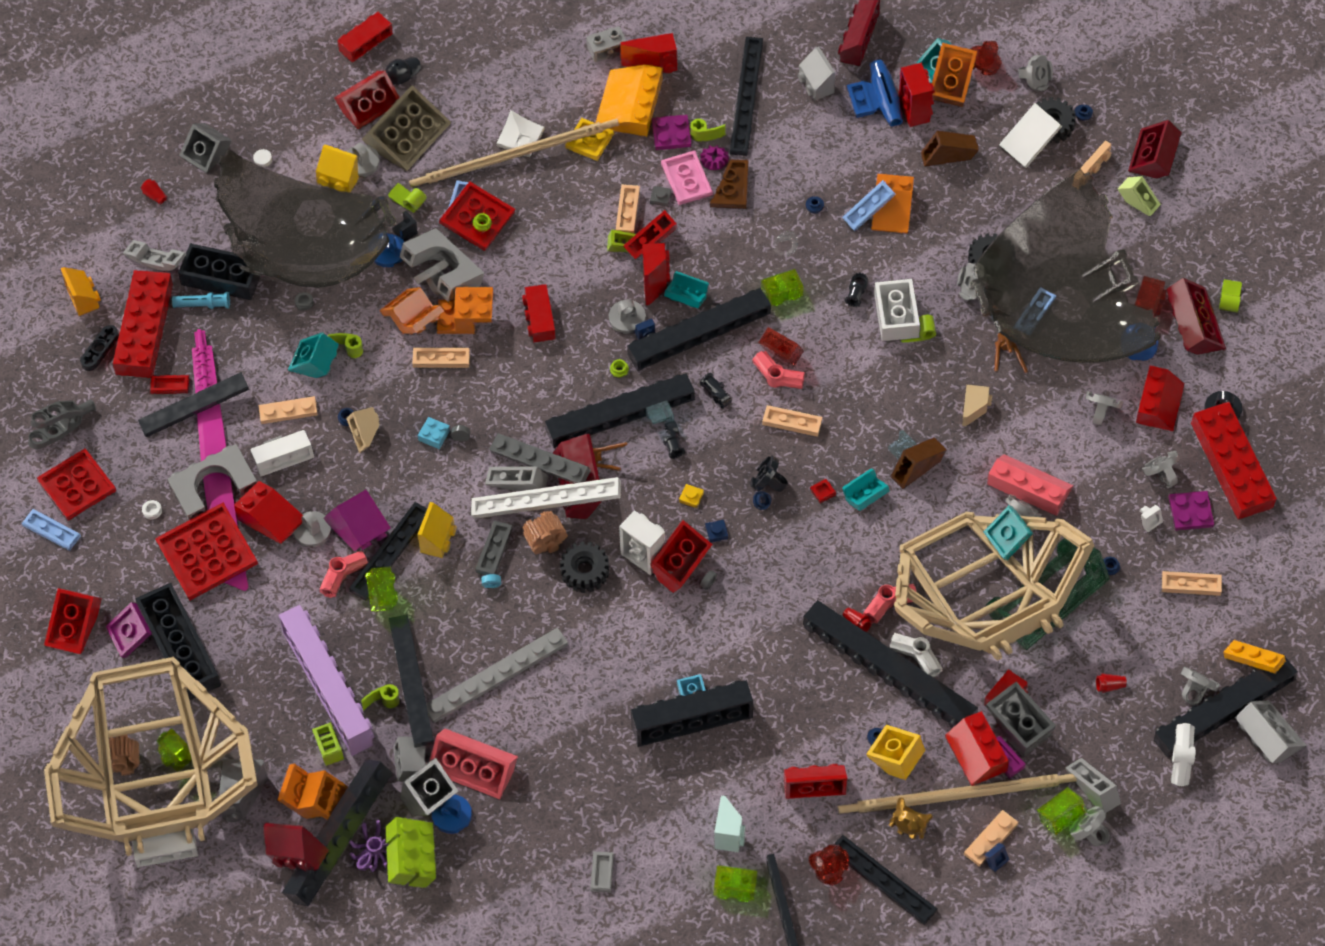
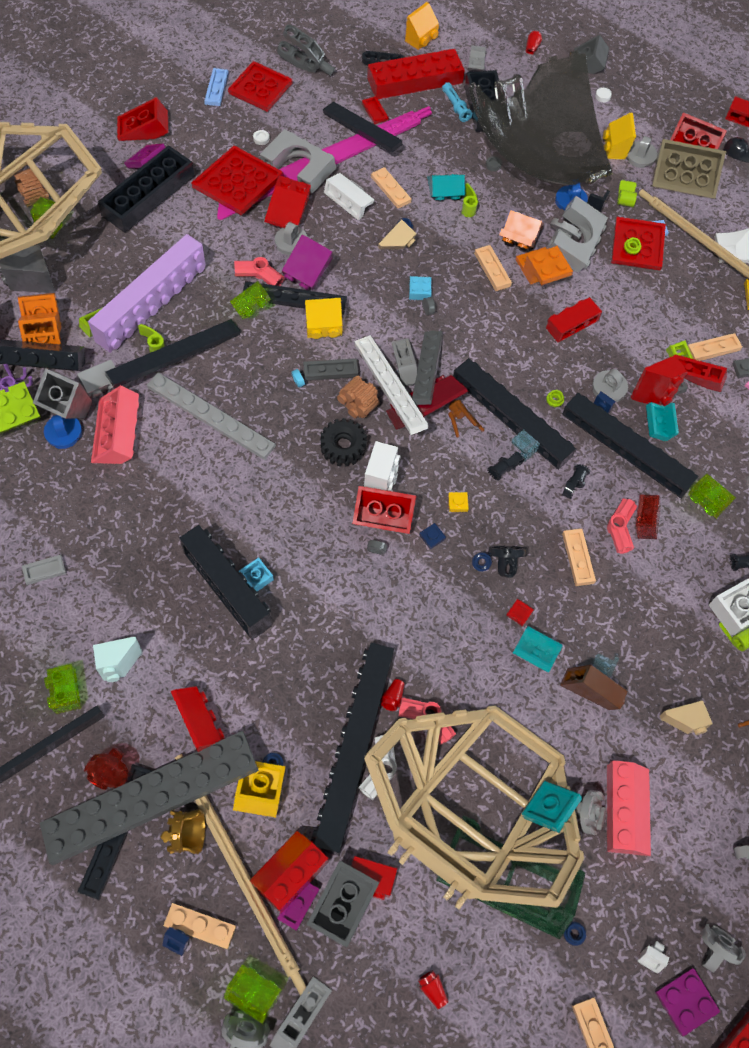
camera: 60 degrees right, 5 degrees up
none -> dark grey plate [40,731,259,866]

